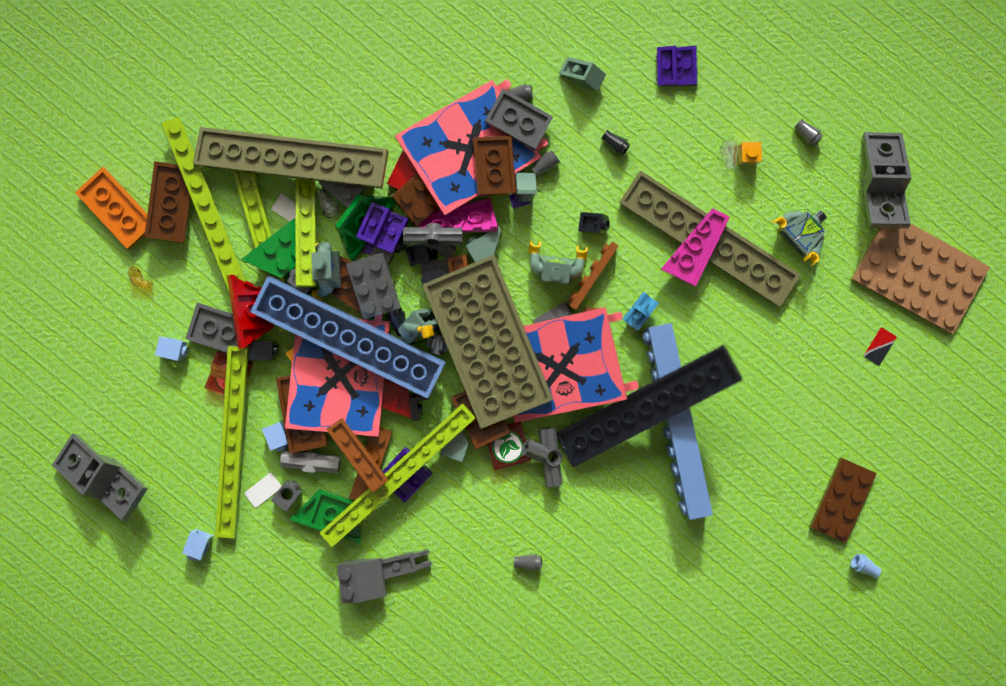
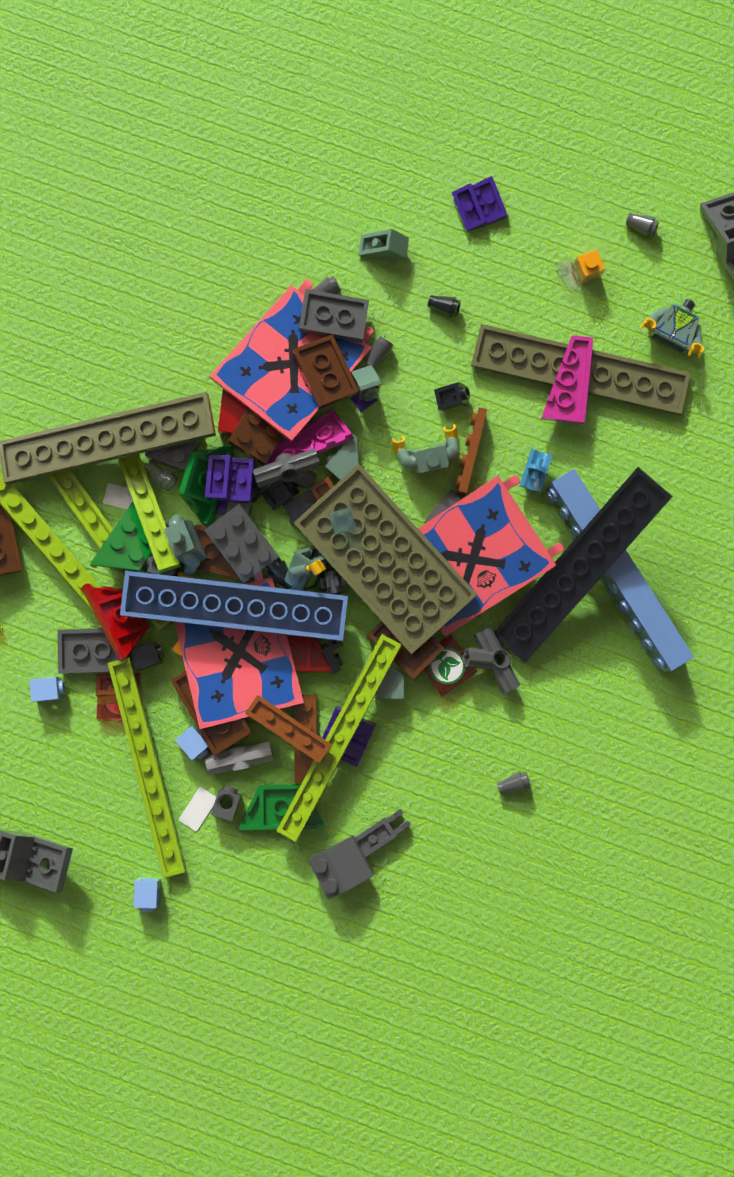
camera: 20 degrees left, 5 degrees down
none -> clear light blue tile [329,507,357,535]

